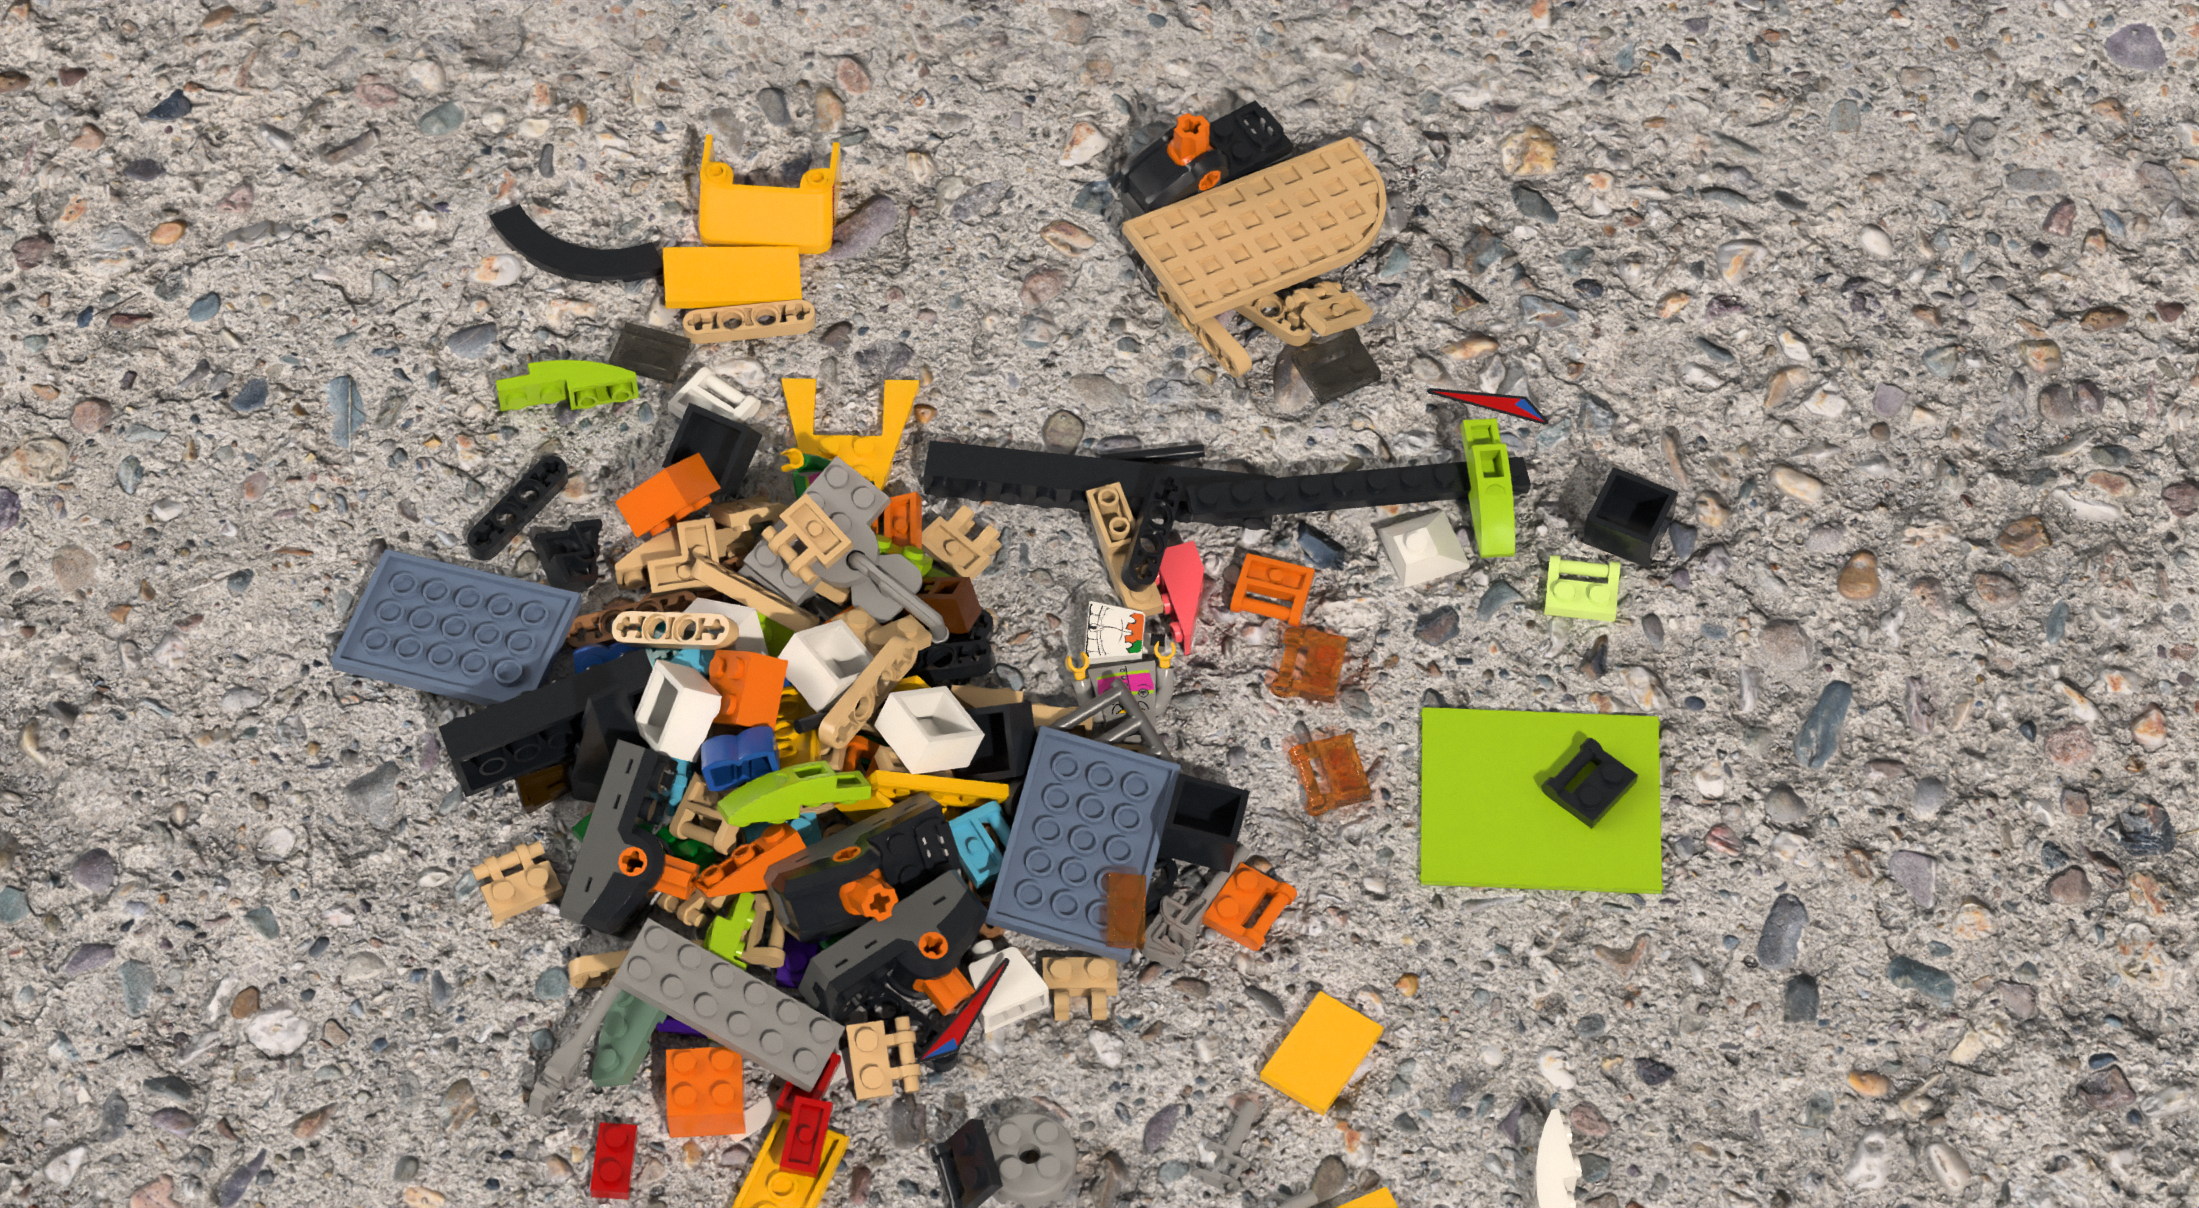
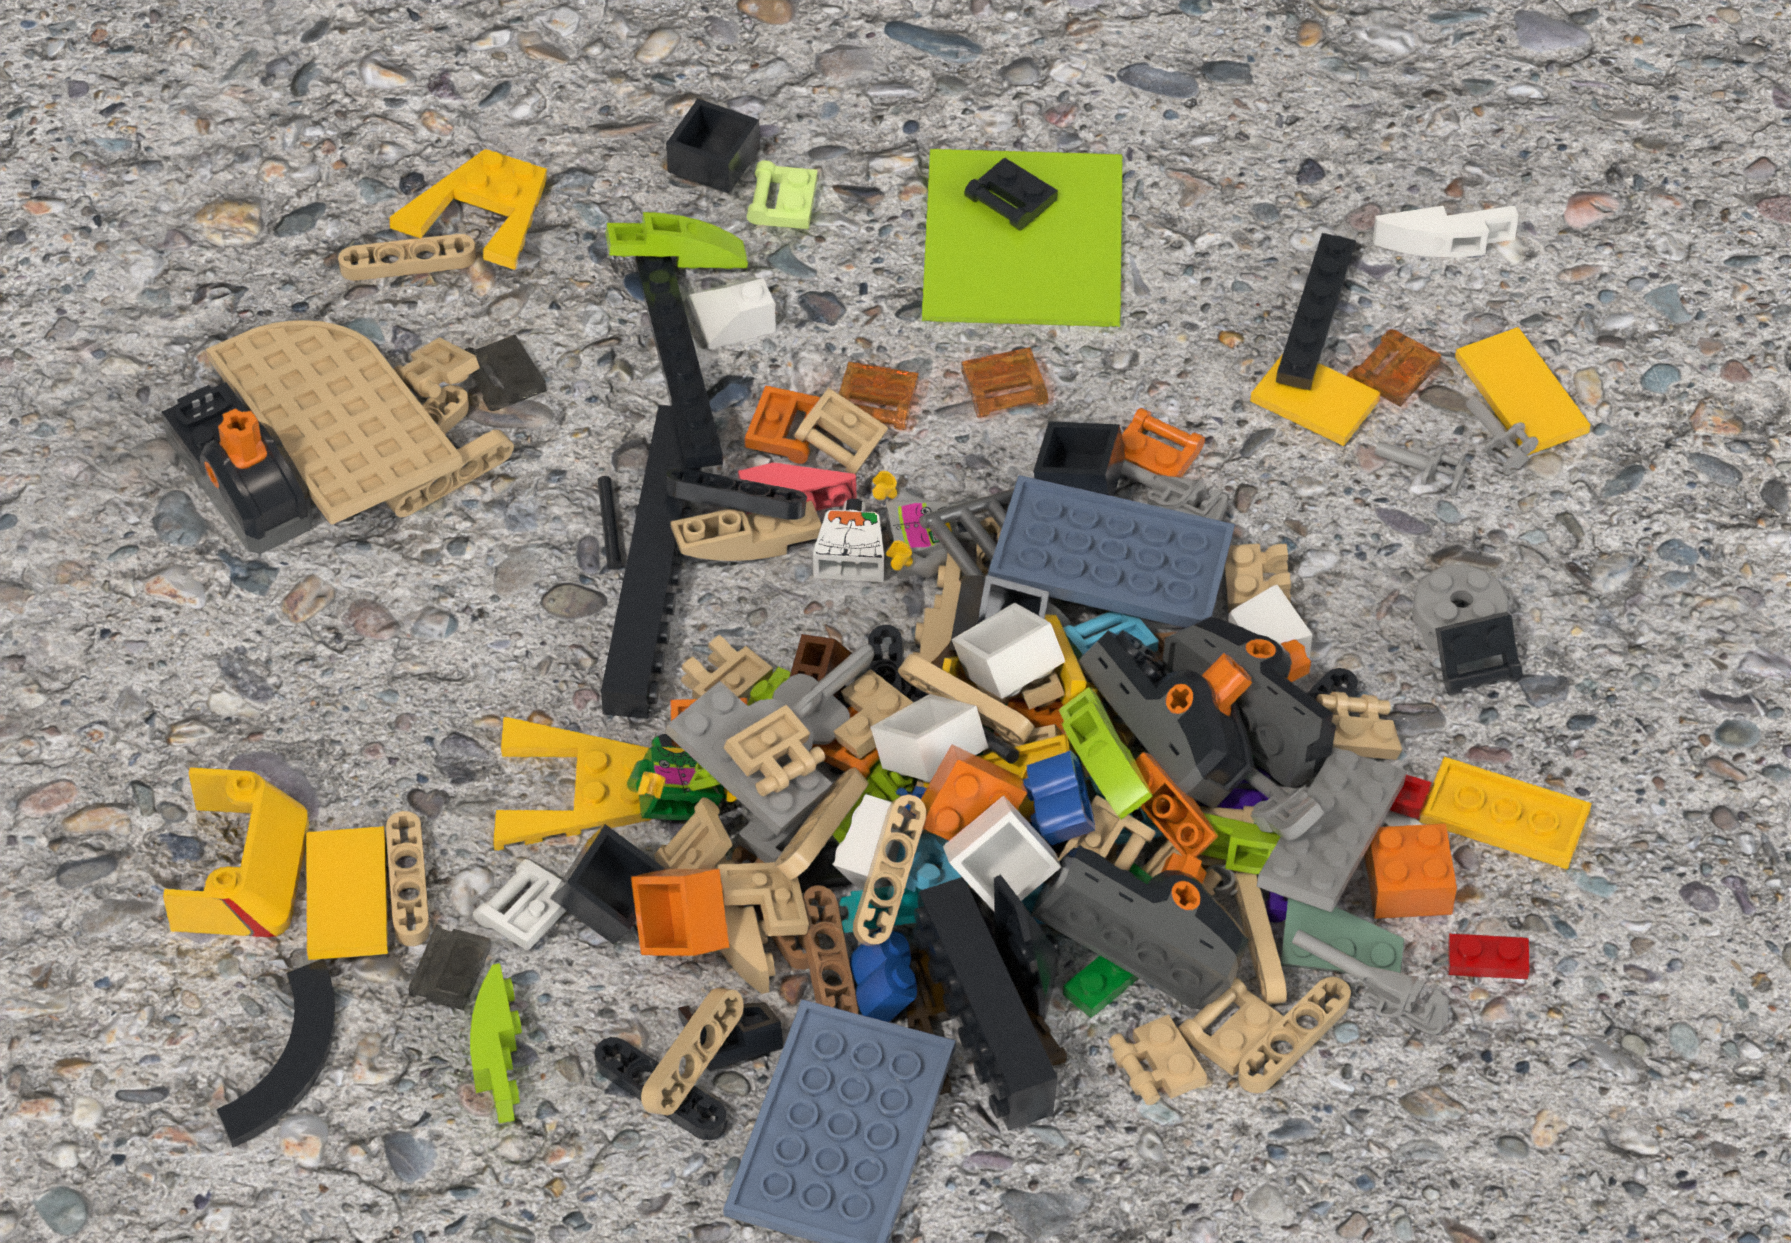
camera: 90 degrees left, 5 degrees down
red plate [779,1095,833,1179] -> none
sticker [917,958,1010,1063] -> none
clear orange plate [1106,873,1146,949] -> none
sticker [1427,388,1549,425] -> none
none -> tan beam [338,234,476,281]
none -> yellow wing [389,149,547,270]
none -> tan beam [641,988,744,1116]
none -> tan plate [794,387,888,475]
none -> tan plate [1178,977,1284,1076]
none -> tan beam [1238,977,1351,1094]
none -> light grey piece [1244,768,1325,841]
none -> black plate [1276,233,1356,390]
none -> clear orange plate [1347,329,1441,407]

